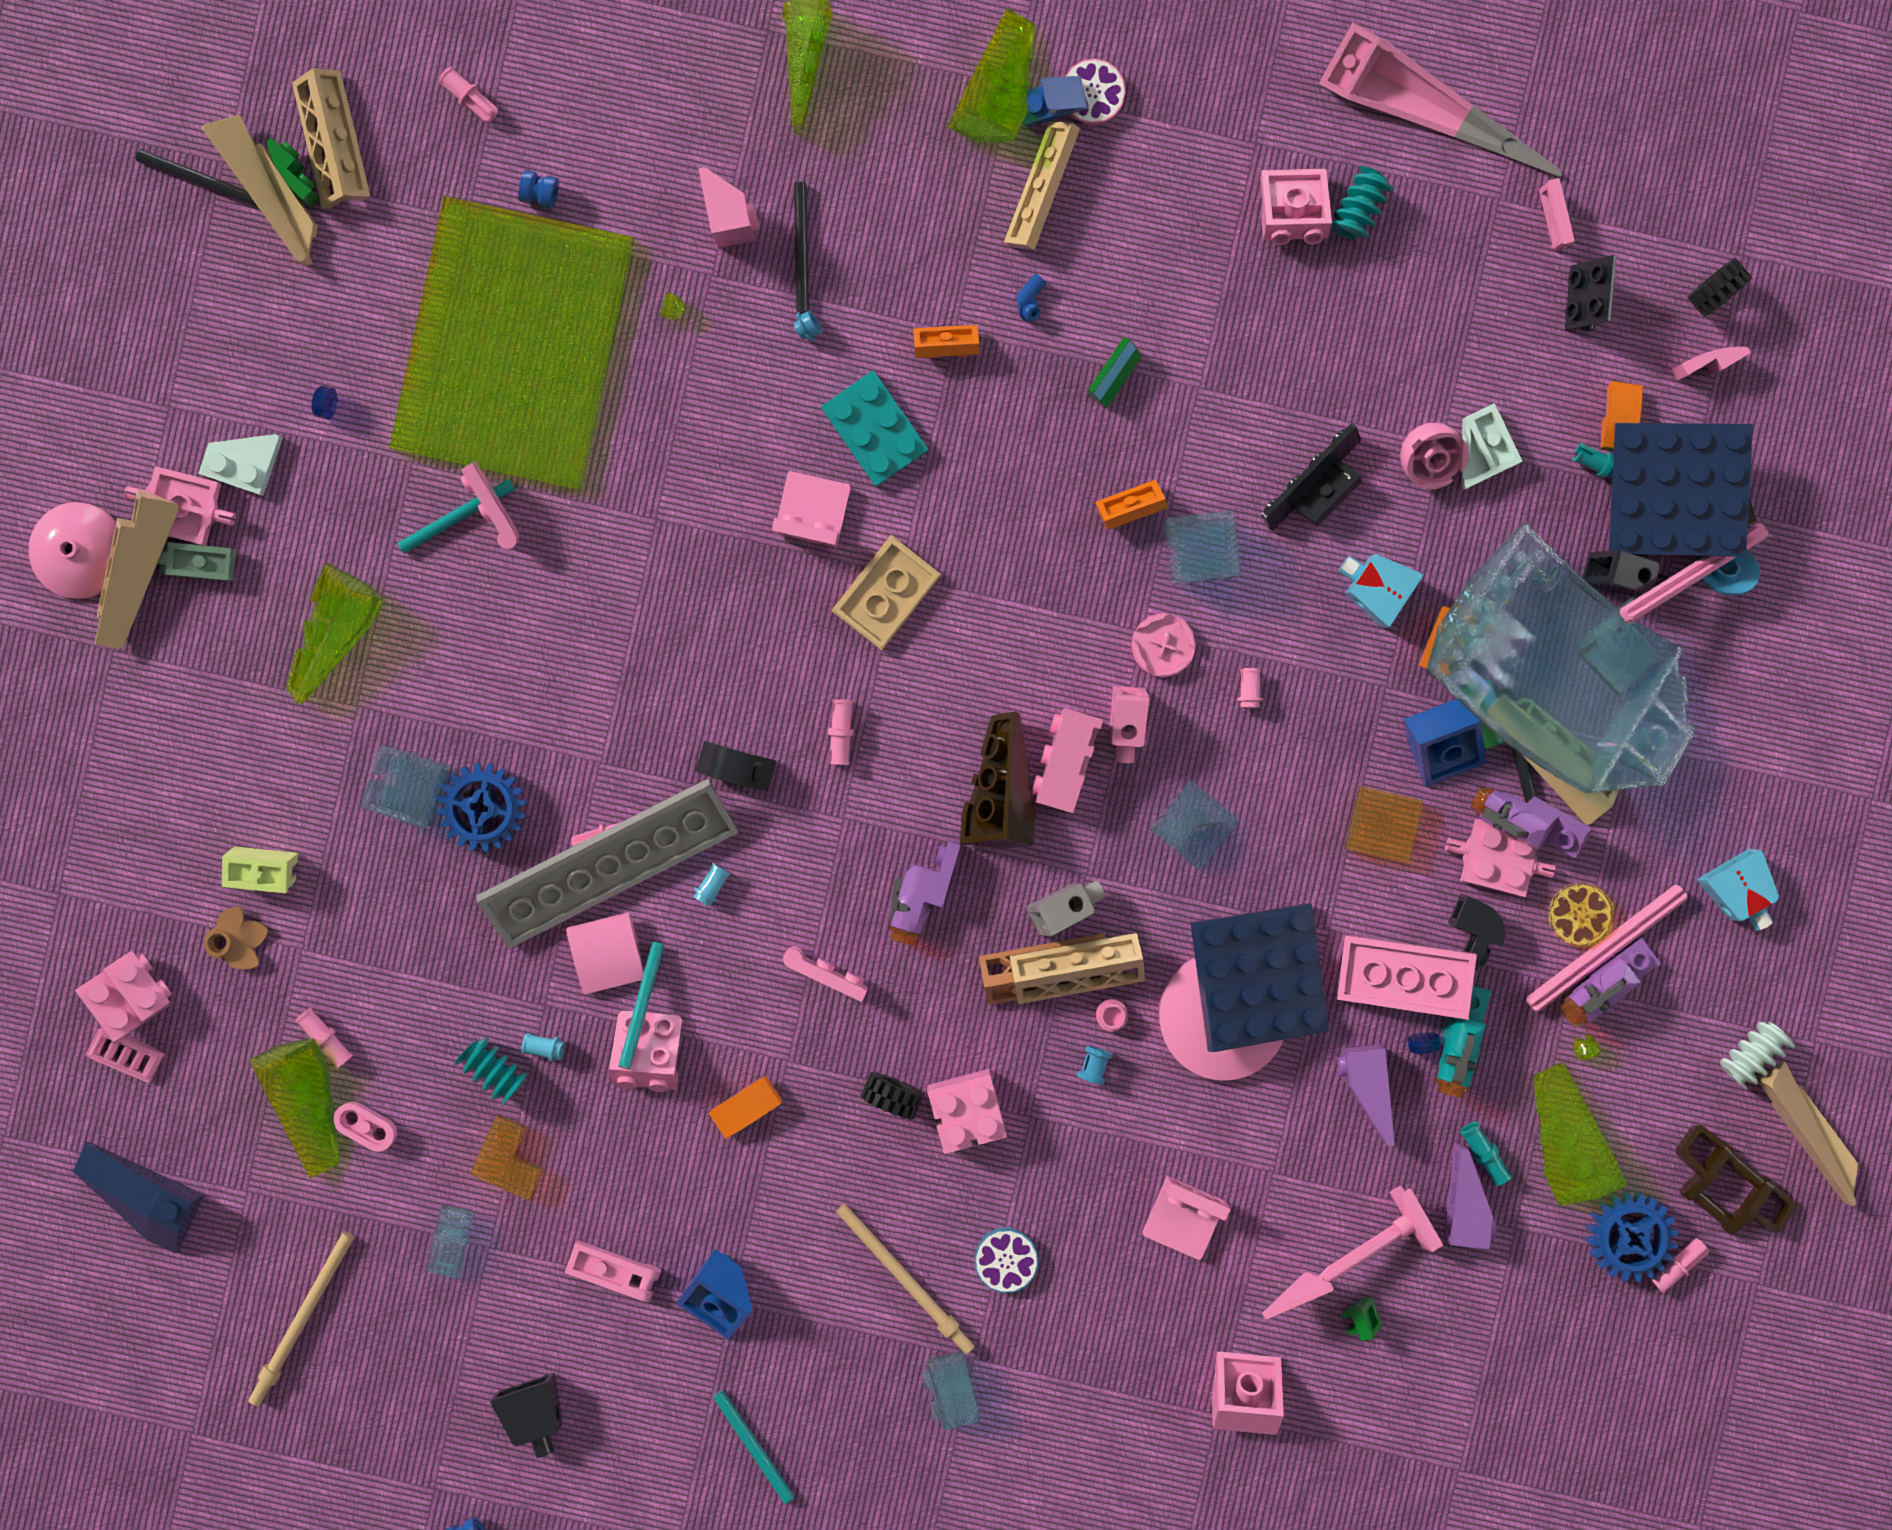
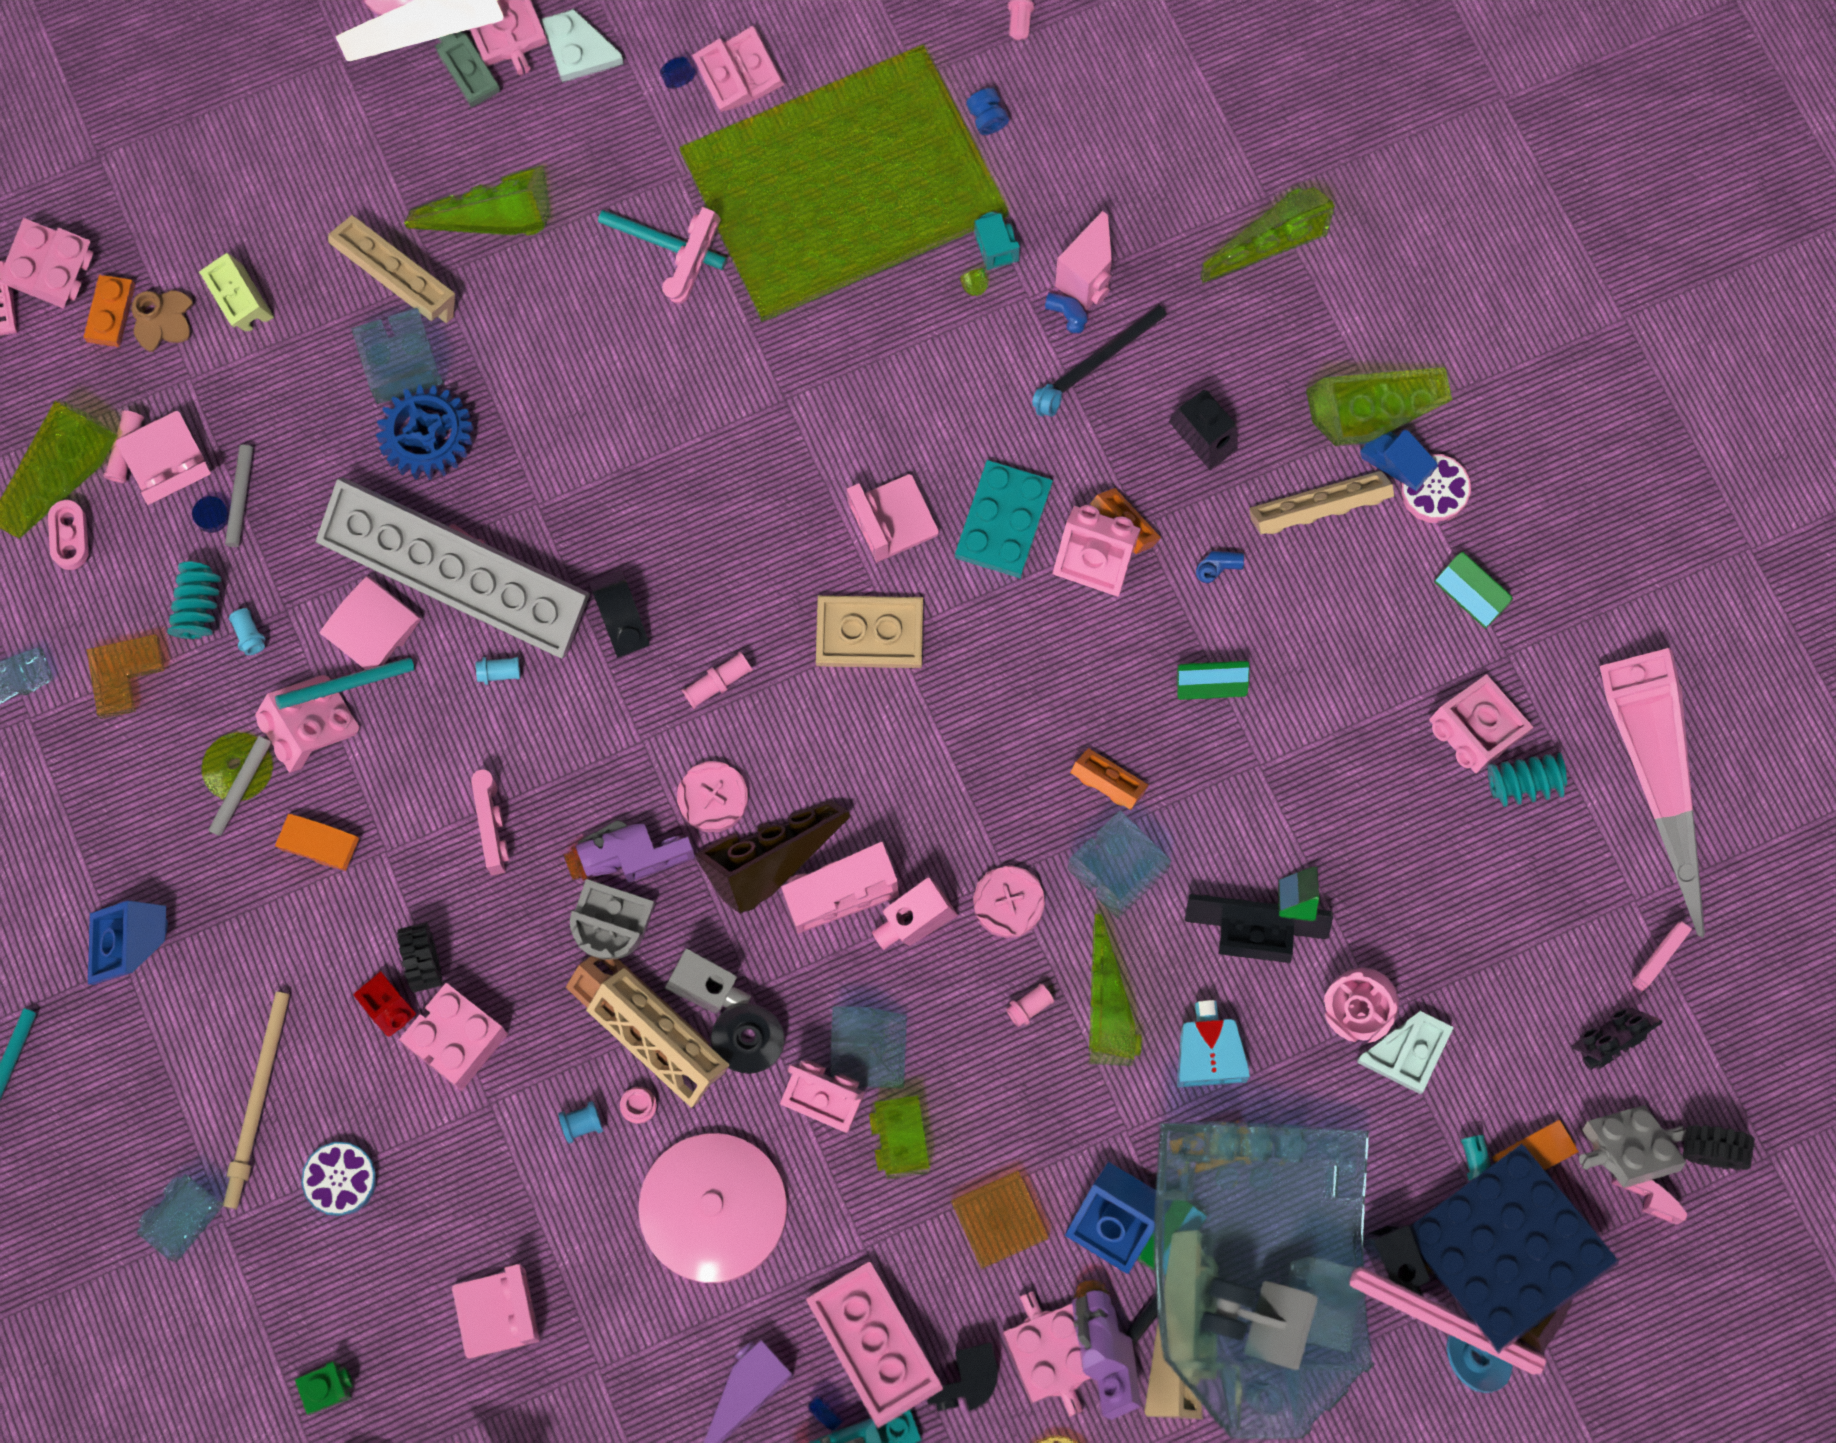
camera: 60 degrees right, 15 degrees down
bright pink plate [565,1240,661,1302] -> none
dark blue plate [1190,903,1329,1052] -> none
none -> orange plate [83,275,135,347]
none -> bright pink bracket [116,411,211,505]
none -> clear blue tile [192,496,229,533]
none -> clear neon green dish [201,732,273,802]
none -> light grey bar [208,735,272,836]
none -> light grey bar [225,445,253,547]
none -> green bracket [294,1361,354,1416]
none -> tan fence [328,215,455,324]
none -> red bracket [352,971,416,1037]
none -> light grey slope [570,879,656,960]
none -> bright pink tile [677,761,748,832]
none -> bright pink slope [692,26,785,112]
none -> black dish [711,1004,784,1074]
none -> bright pink bracket [780,1059,865,1133]
none -> clear neon green brick [869,1095,930,1180]
none -> teal brick [974,212,1020,270]
none -> blue arm [1045,292,1088,334]
none -> bright pink plate [1053,505,1141,597]
none -> clear neon green wedge [1088,914,1142,1066]
none -> black torso [1169,389,1238,471]
none -> light grey plate [1200,1277,1318,1370]
none -> green slope [1278,866,1319,921]
none -> slope [1434,552,1513,629]
none -> light grey plate [1579,1105,1686,1188]

